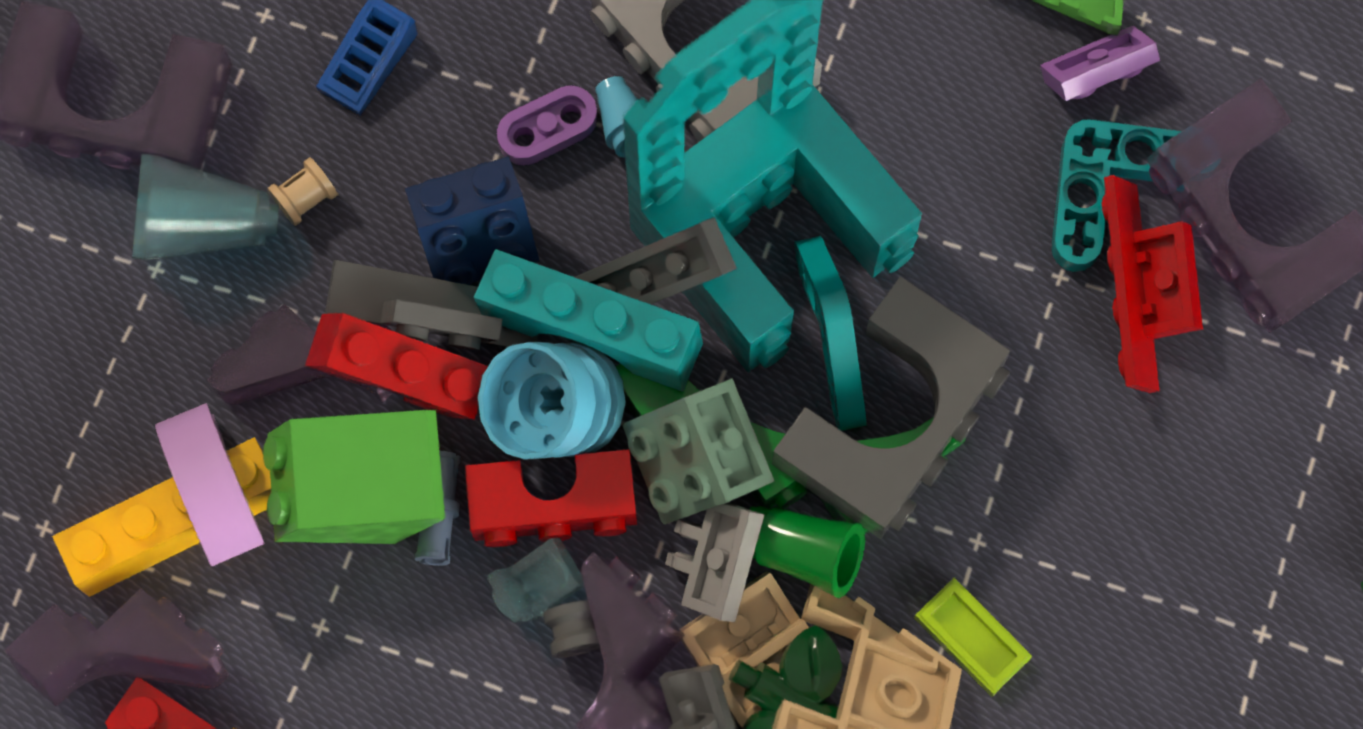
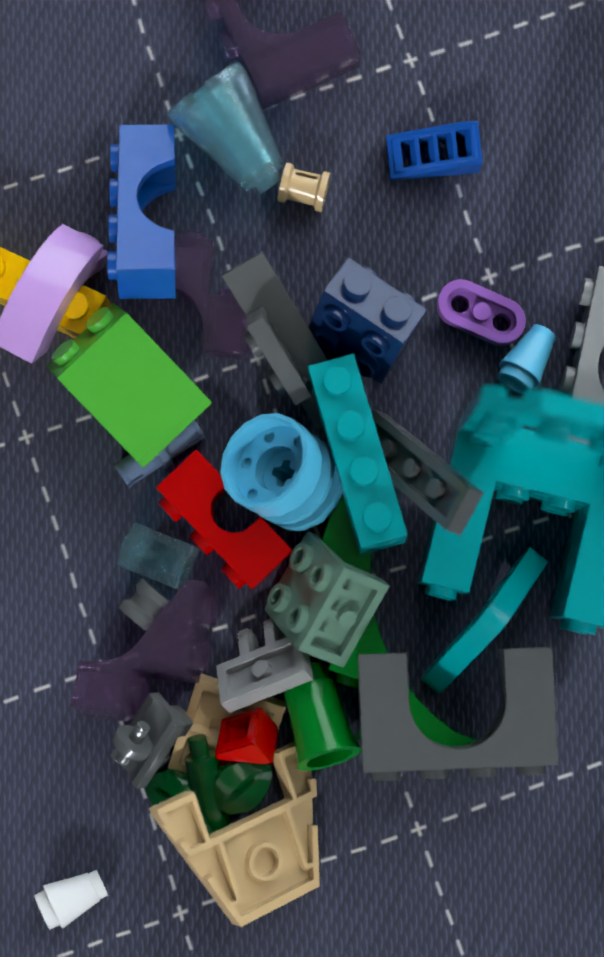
camera: 55 degrees right, 10 degrees up
red arch [305,313,488,419] -> none
lime tile [914,578,1033,697] -> none
none -> arch [107,125,176,299]
none -> red slope [215,707,278,764]

